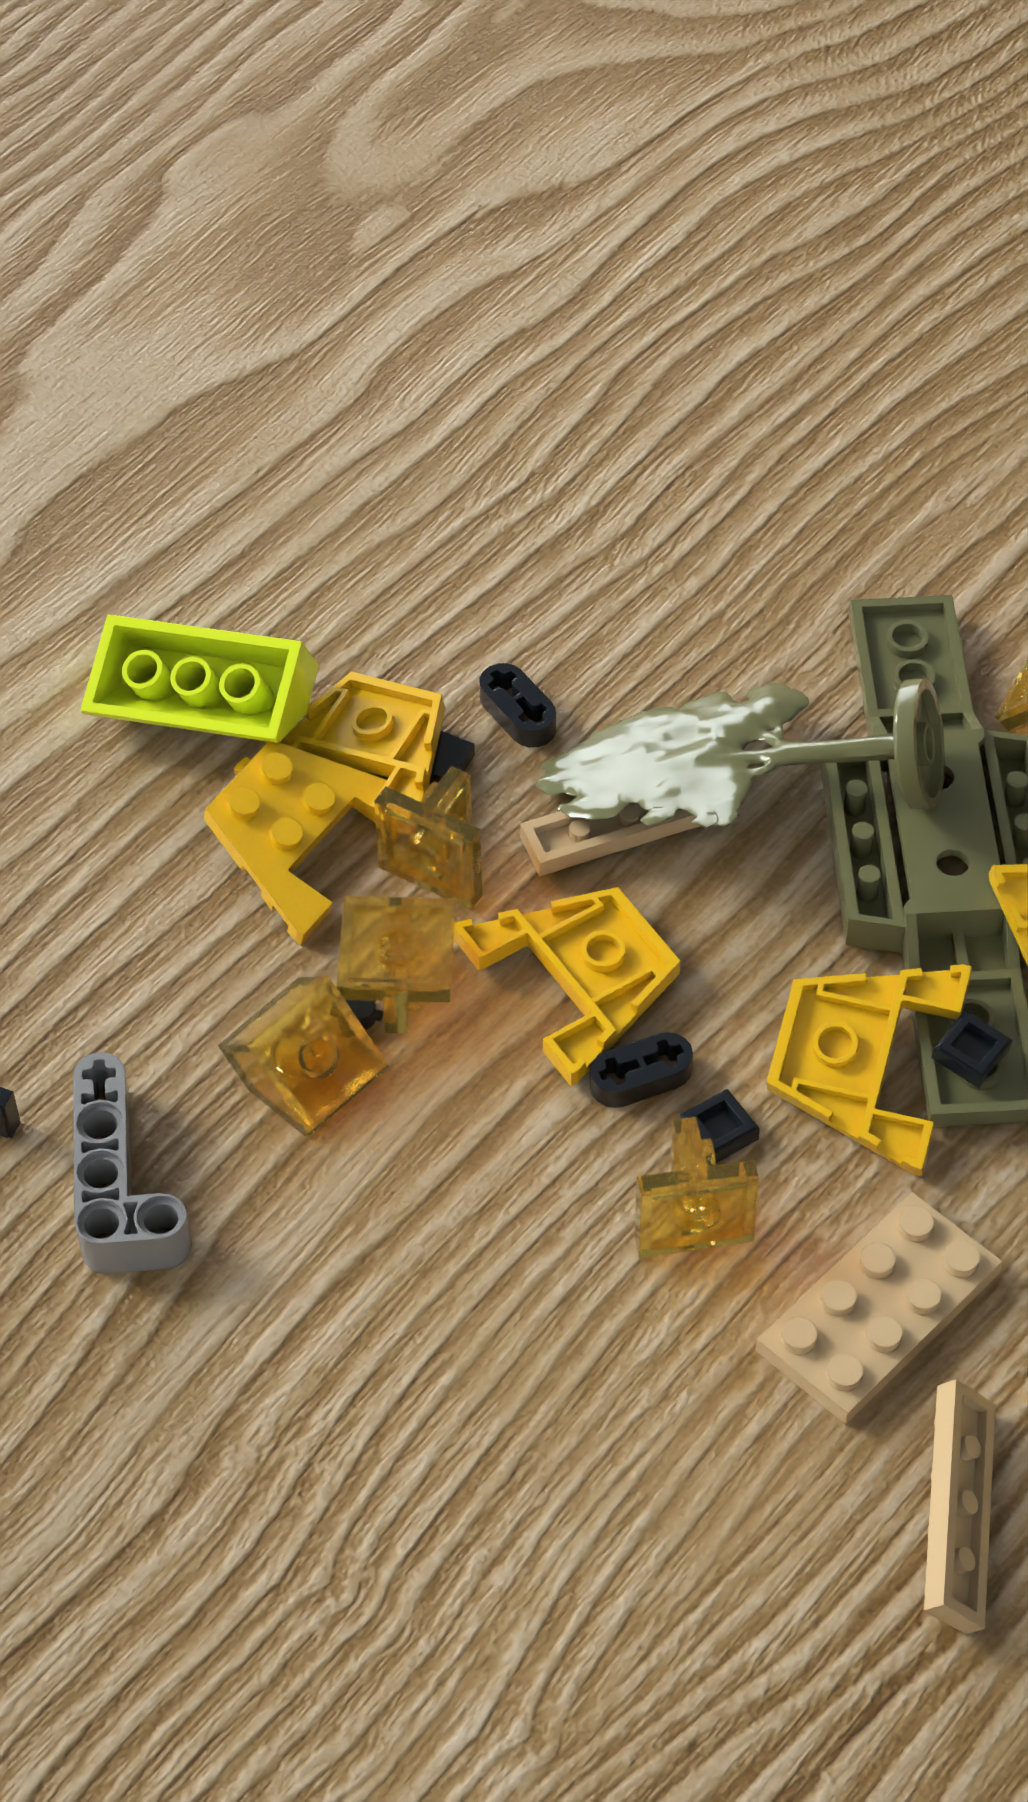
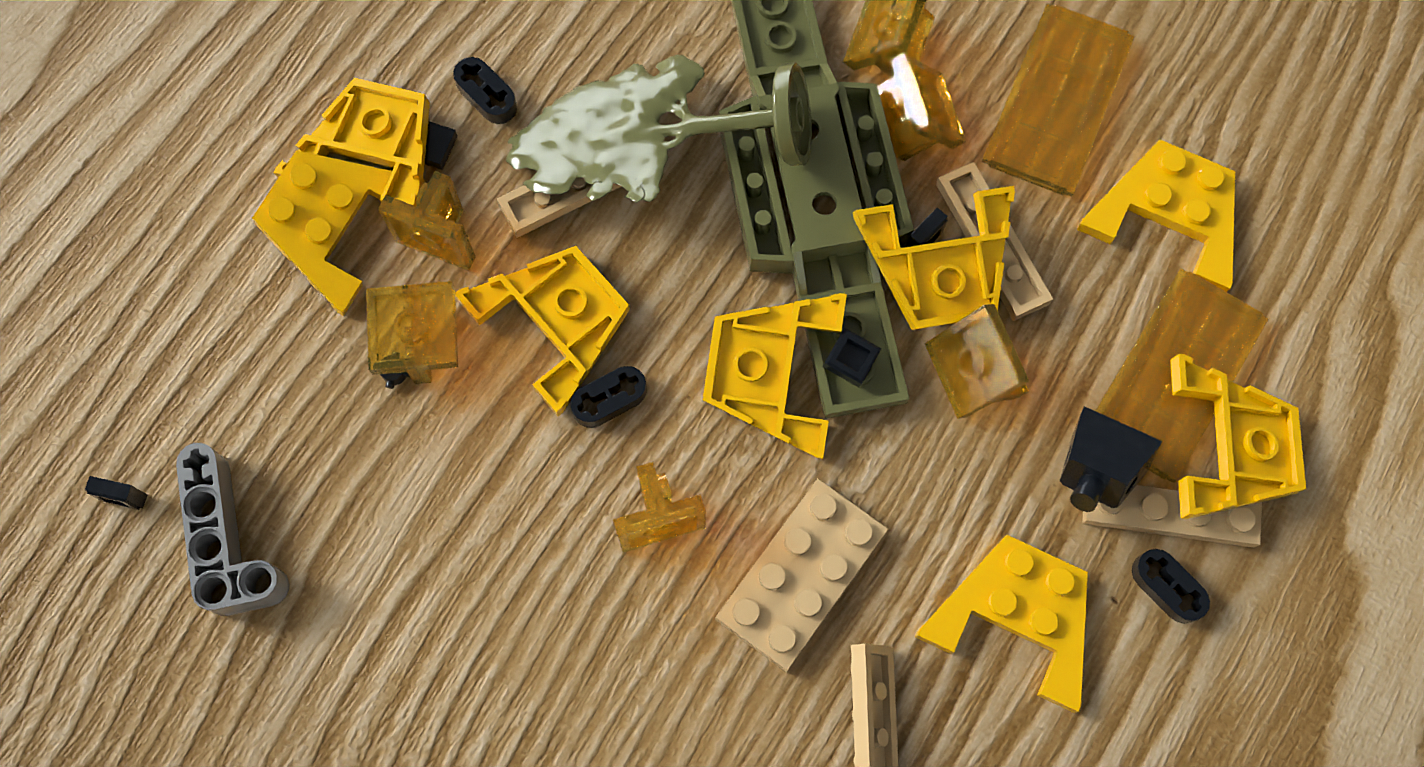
camera: 10 degrees left, 20 degrees up
neon yellow slope [80,614,319,743] -> none
clear yellow slope [218,976,389,1136] -> none
black tile [680,1089,760,1165] -> none

